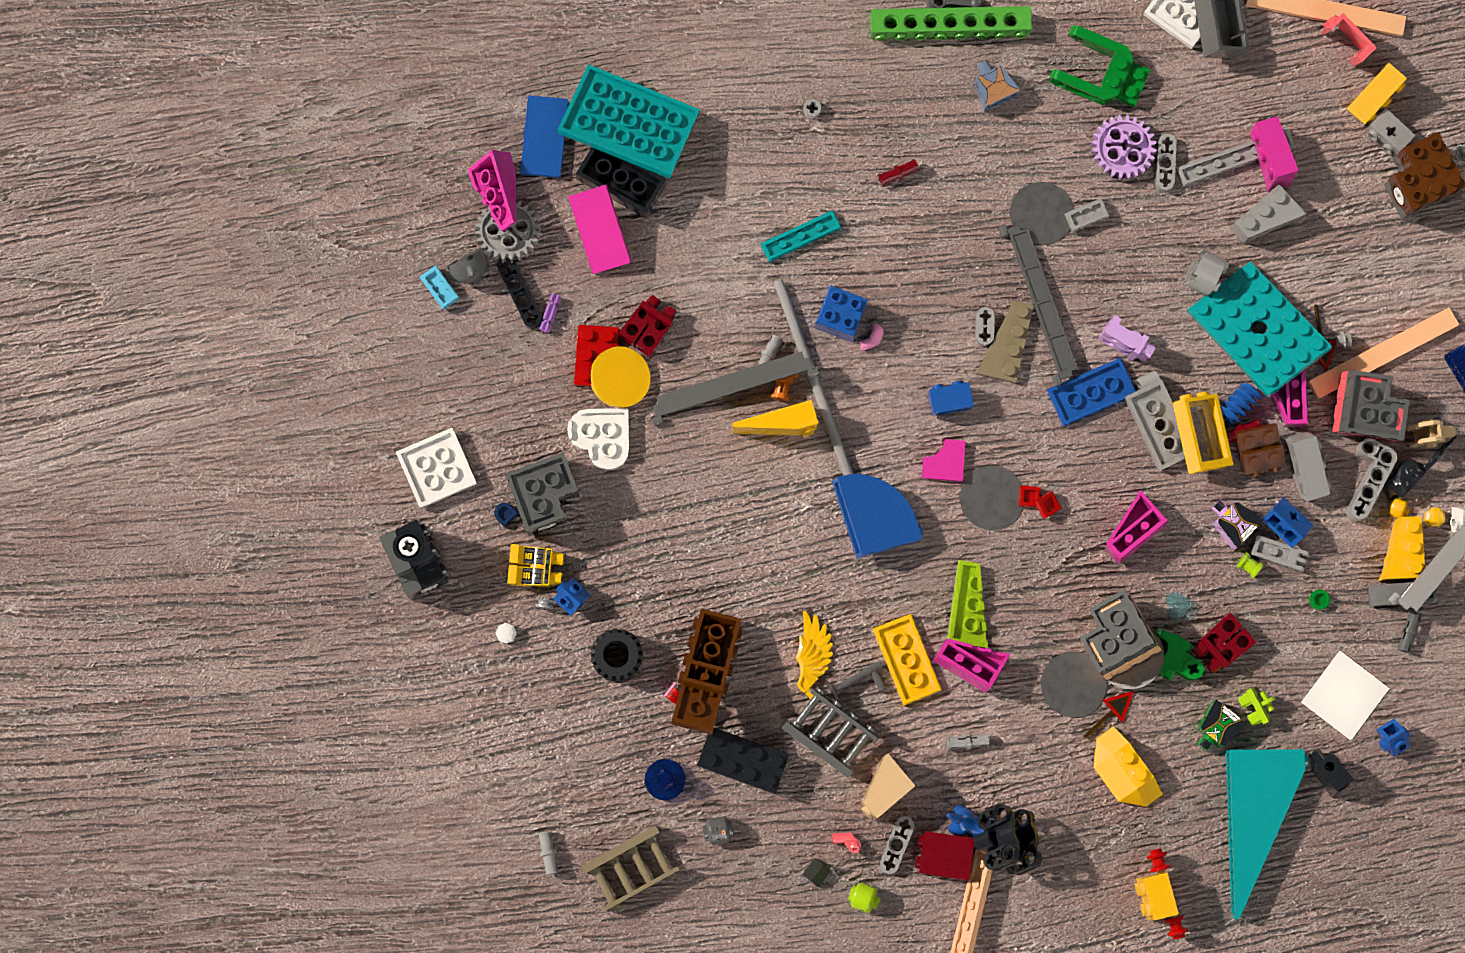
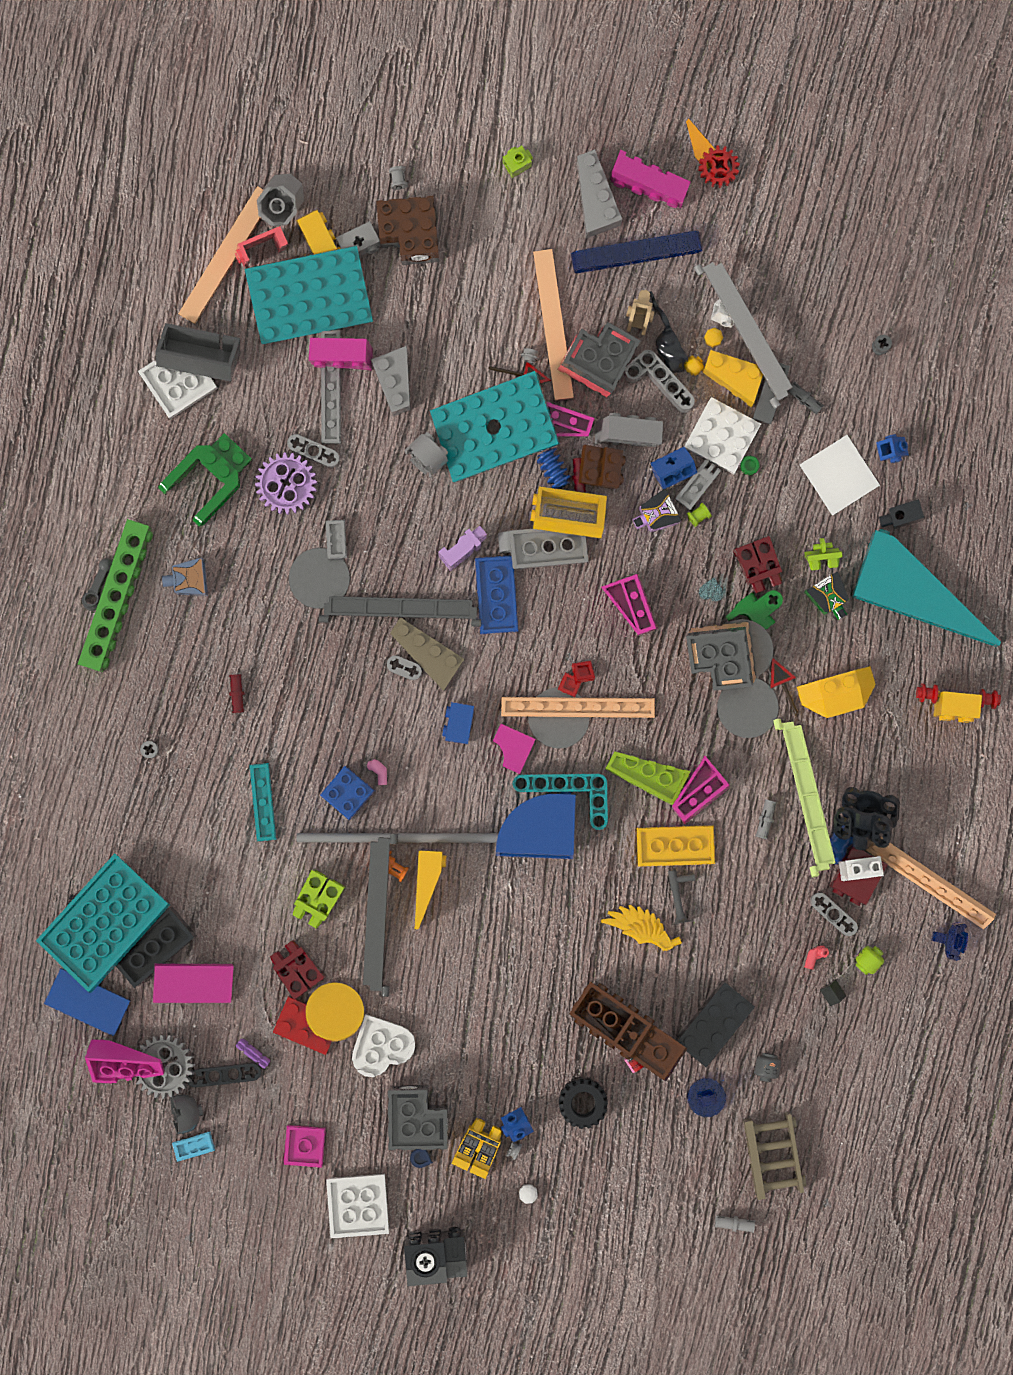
camera: 65 degrees left, 5 degrees up
light grey pin [757,335,783,365] -> none
dark grey fence [782,687,879,778] -> none
tan slope [861,754,915,819] -> none
none -> teal plate [245,246,373,344]
none -> light grey brick [257,174,304,226]
none -> dark pink tile [284,1125,326,1168]
none -> lime hips [292,869,346,929]
none -> light nougat tile [501,697,655,718]
none -> teal beam [513,774,608,830]
none -> white plate [685,397,761,475]
none -> yellowish green piece [773,719,836,877]
none -> white hips [839,856,884,881]

